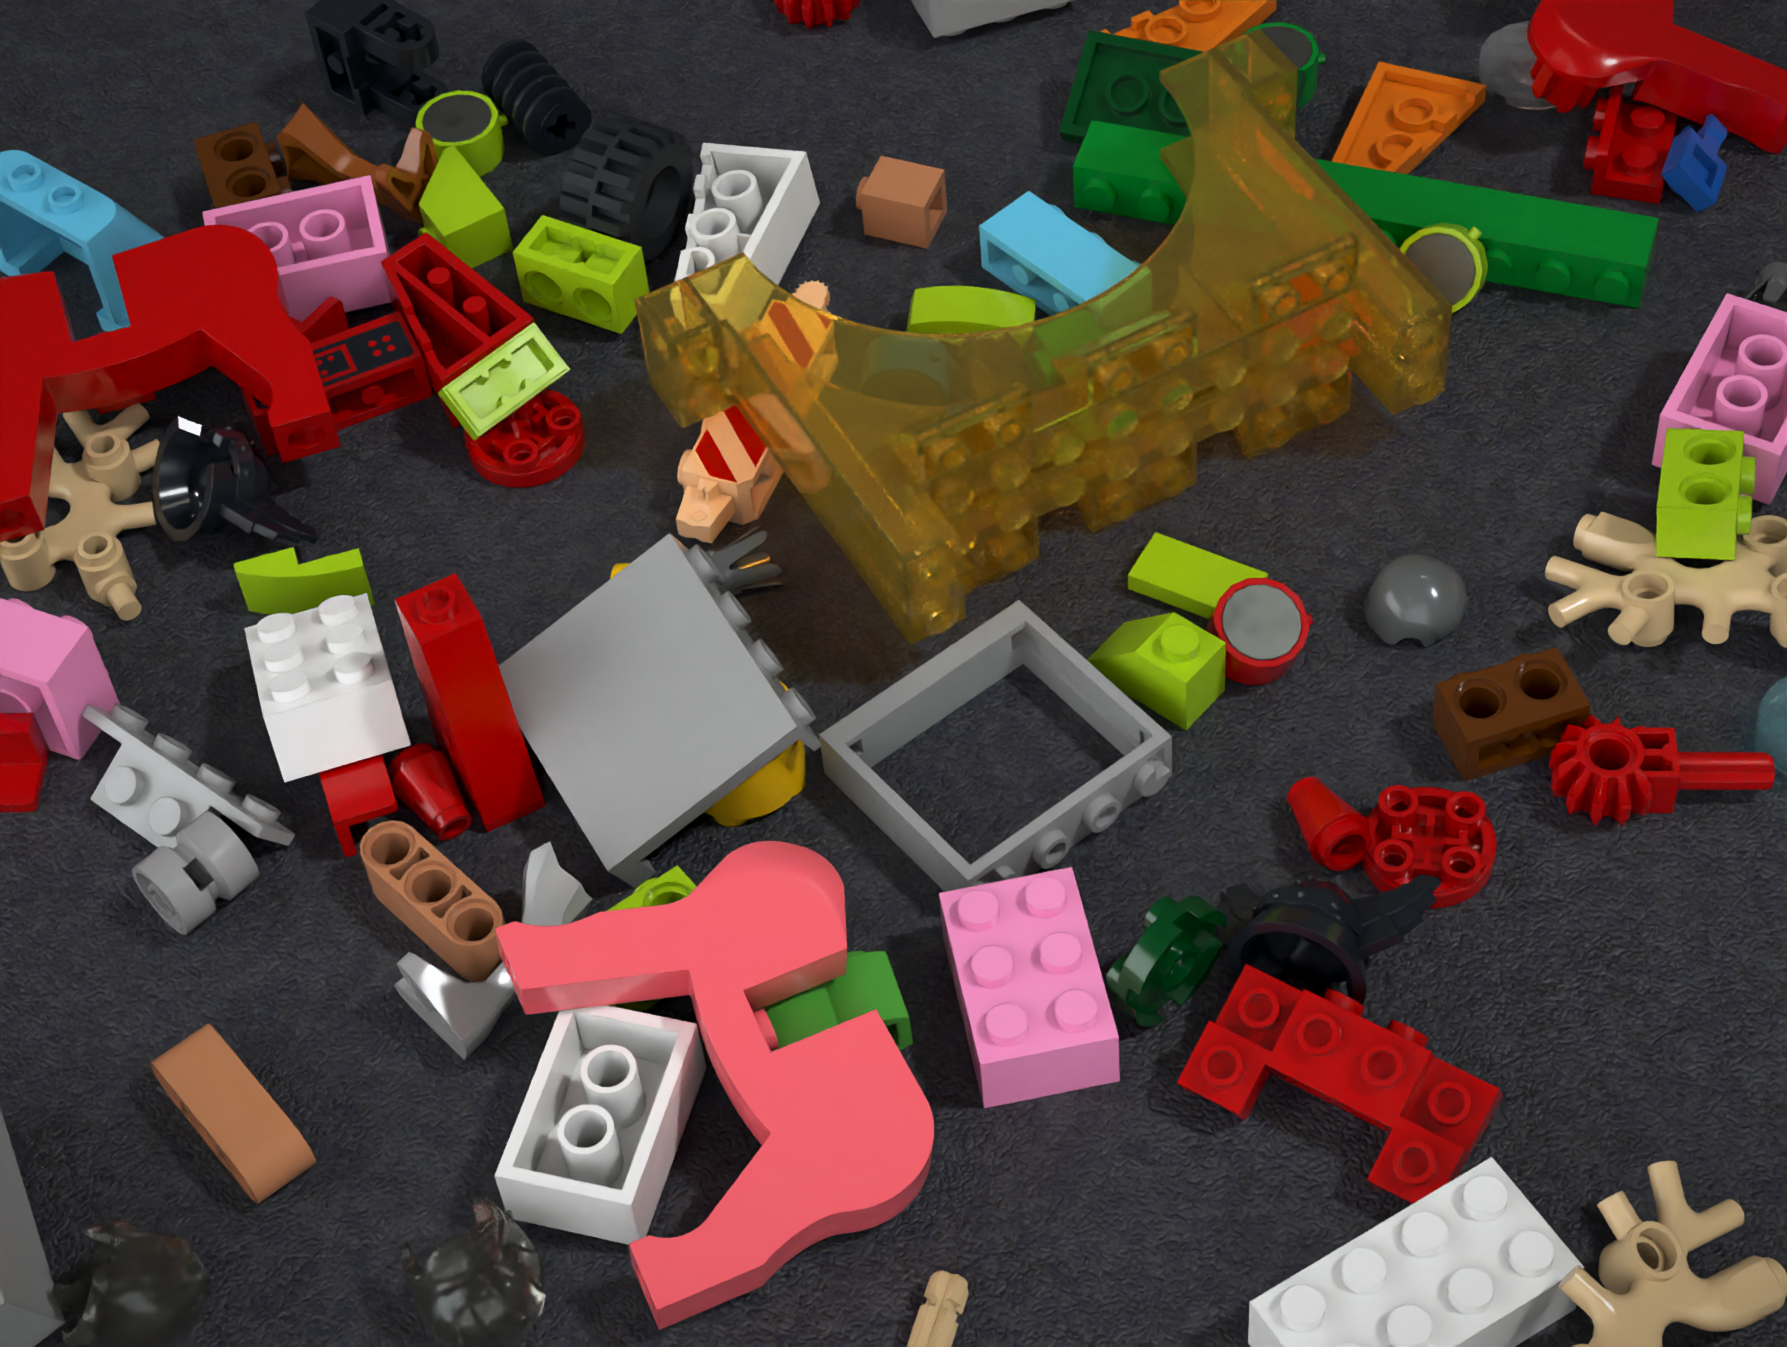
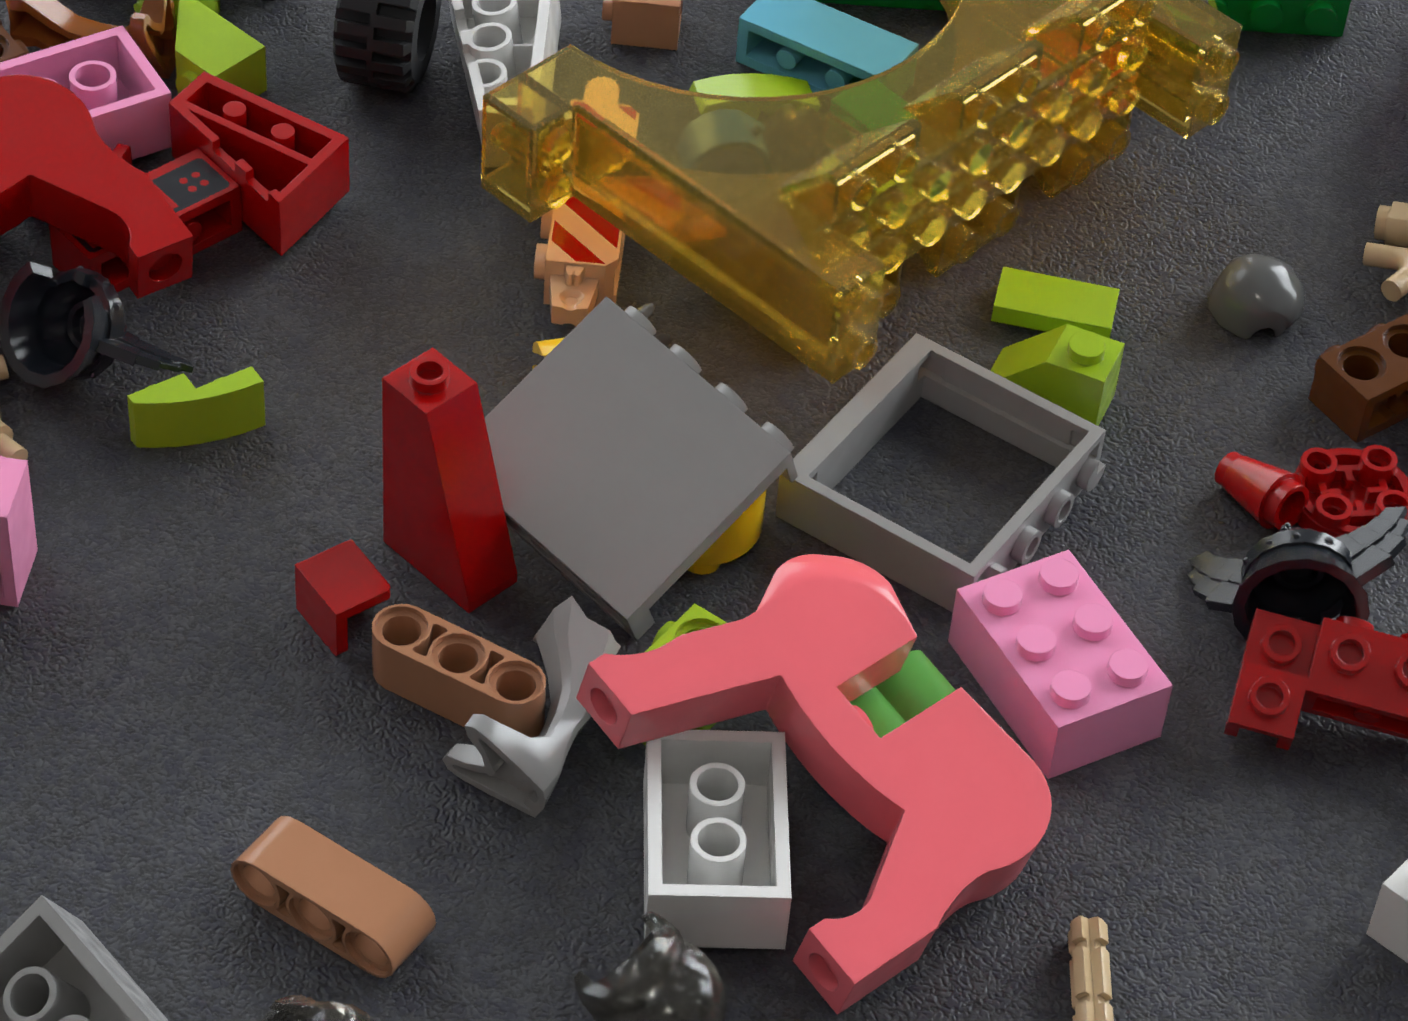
camera: 25 degrees left, 5 degrees down
light grey bracket [82,703,295,849] -> none
light grey wheel [132,811,260,935] -> none
white brick [244,593,411,783] -> none
red cone [388,743,473,841] -> none
lime plate [438,322,570,441] -> none
red tile [463,389,585,488] -> none
lime brick [513,215,650,334] -> none
dark green plate [1105,896,1227,1027] -> none
piece [1205,578,1313,685] -> none

